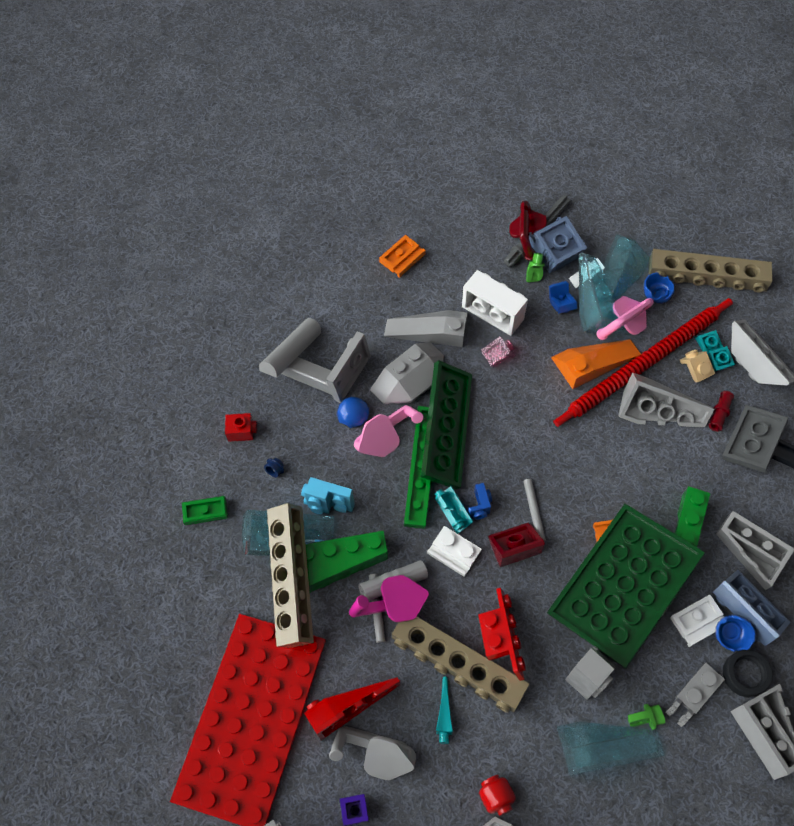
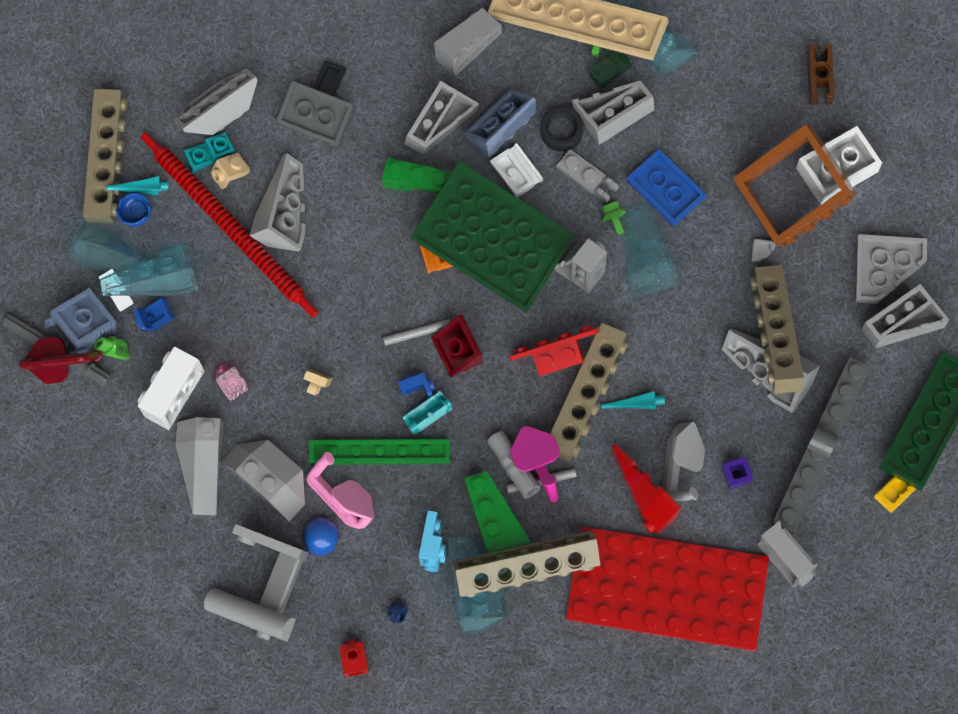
camera: 95 degrees left, 10 degrees up
green plate [182,496,228,525] -> none
orange plate [379,235,426,278] -> none
dark green plate [421,360,472,489] -> none
white plate [427,526,482,577] -> none
red head [479,775,516,817] -> none
orange wedge [551,339,641,389] -> none
bright pink piece [597,296,654,340] -> none
dark red pin [709,391,735,432] -> none
blue hair [715,615,756,652] -> none
none -> teal piece [106,176,168,195]
none -> tan tile [303,369,333,395]
none -> blue plate [626,149,707,227]

